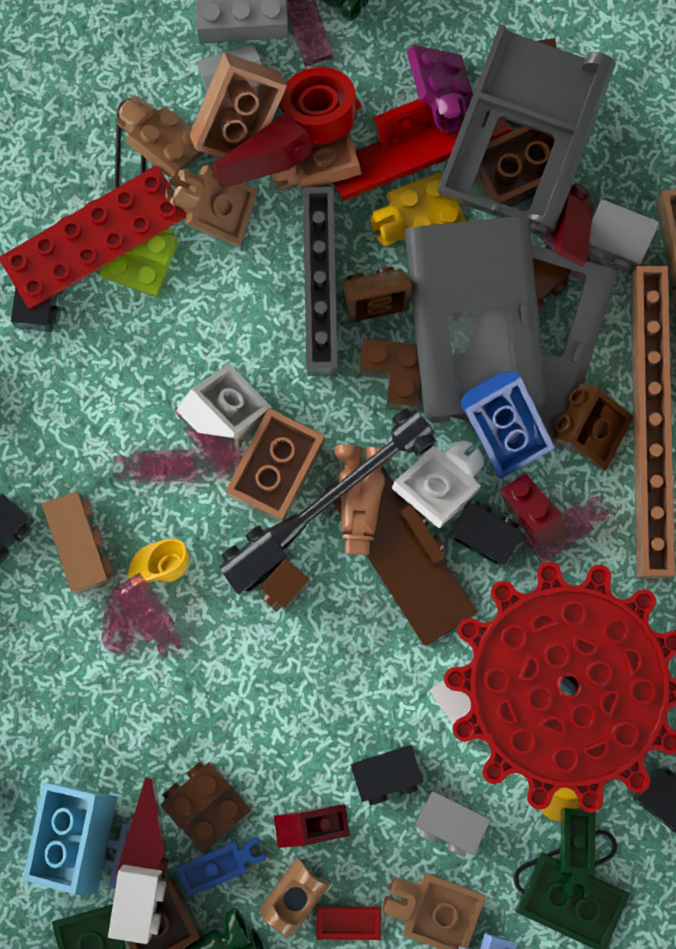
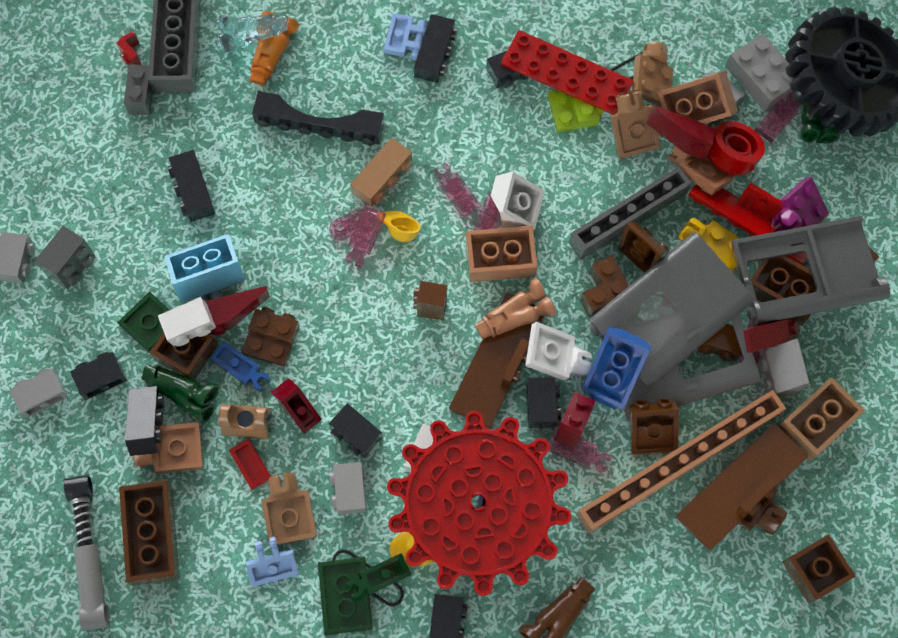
camera: 55 degrees right, 10 degrees down
black bar [219,408,437,595] -> none

